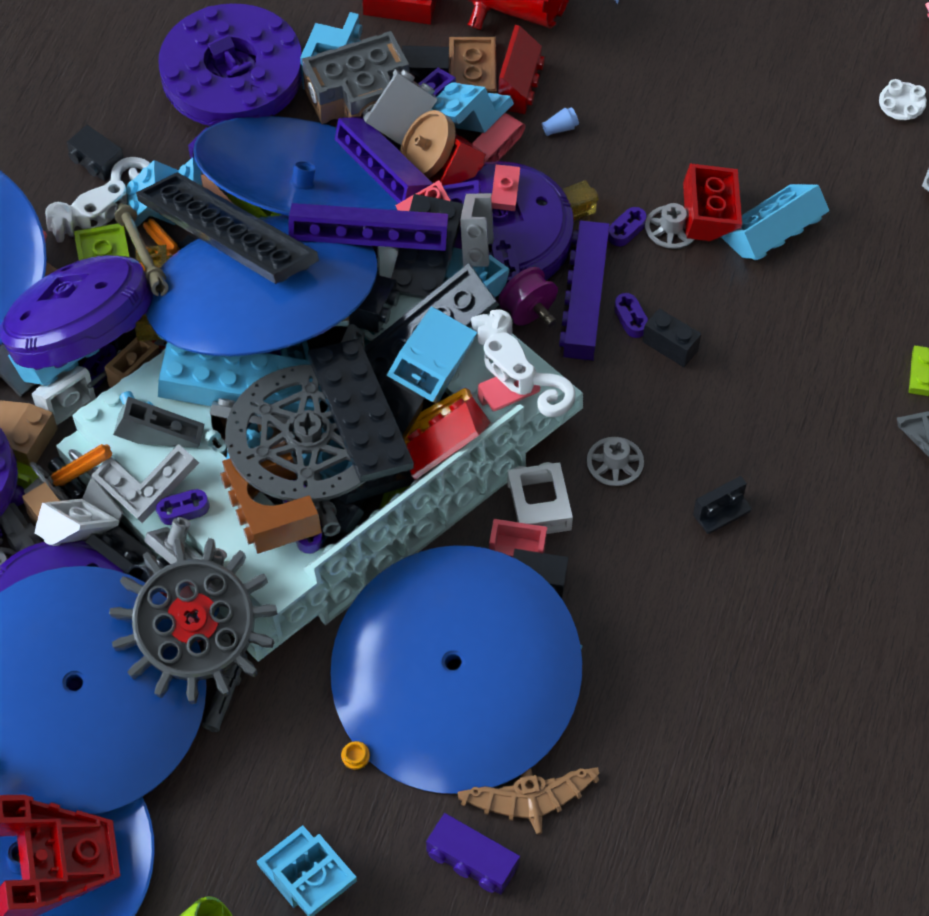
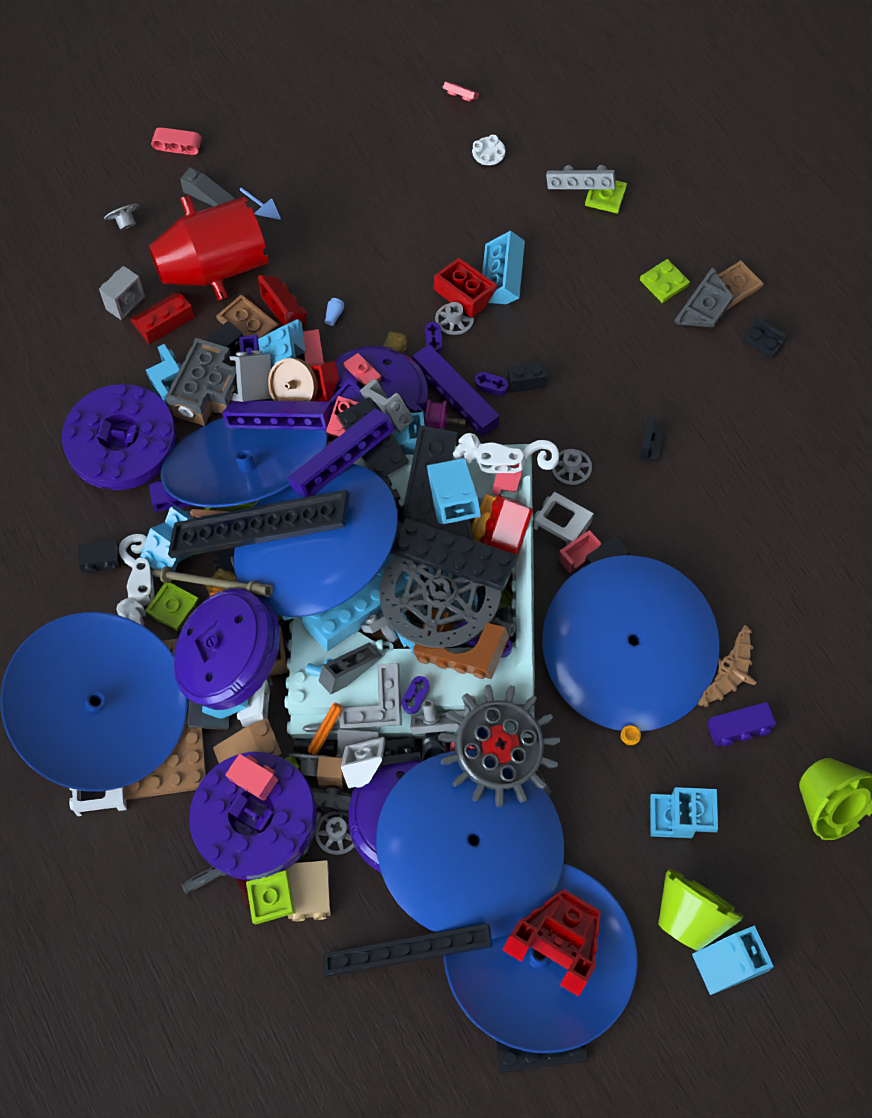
camera: 45 degrees left, 5 degrees up
orange axle [143,219,181,258] -> none

